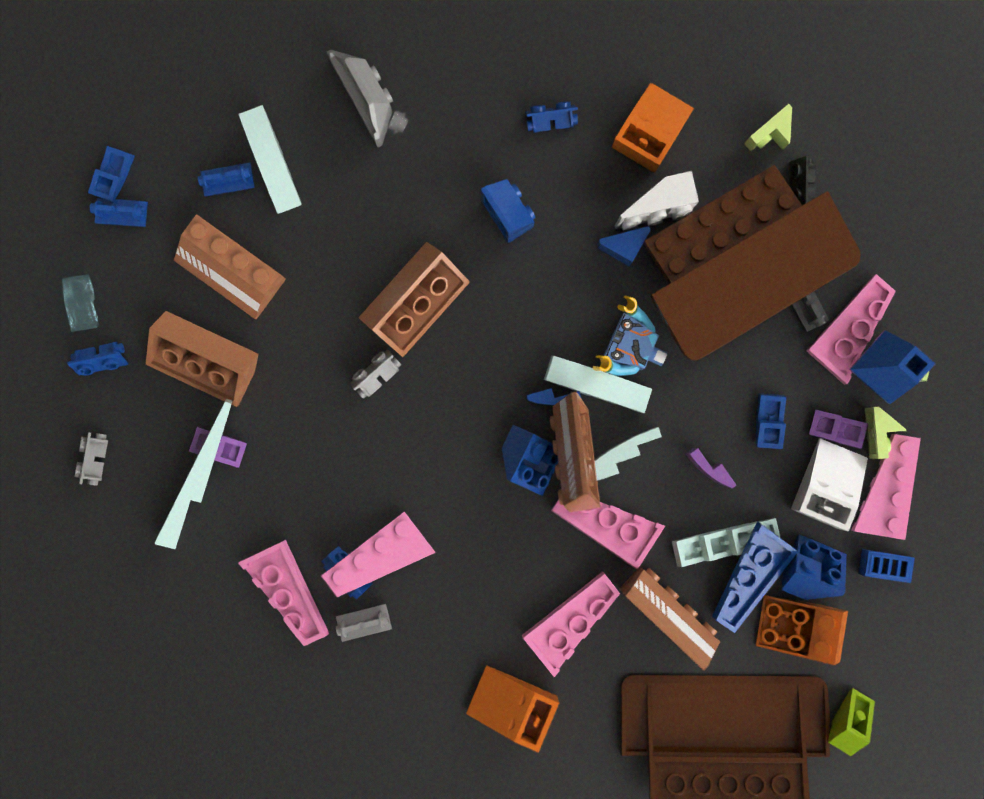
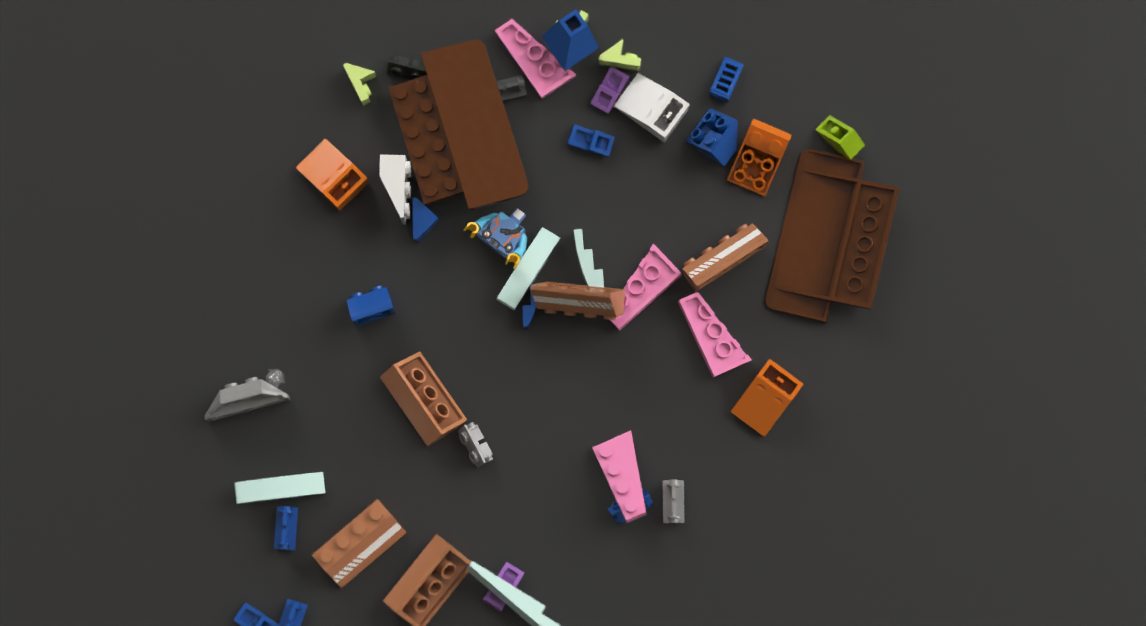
camera: 80 degrees left, 5 degrees down
bright pink wing [238,540,329,646] -> none
blue slope [502,425,559,496] -> none
blue hinge [525,101,578,133] -> none
light aqua slope [672,518,780,567] -> none
medium lavender slope [686,448,736,488] -> none
wing [712,521,799,633] -> none
bright pink wing [851,434,921,540] -> none

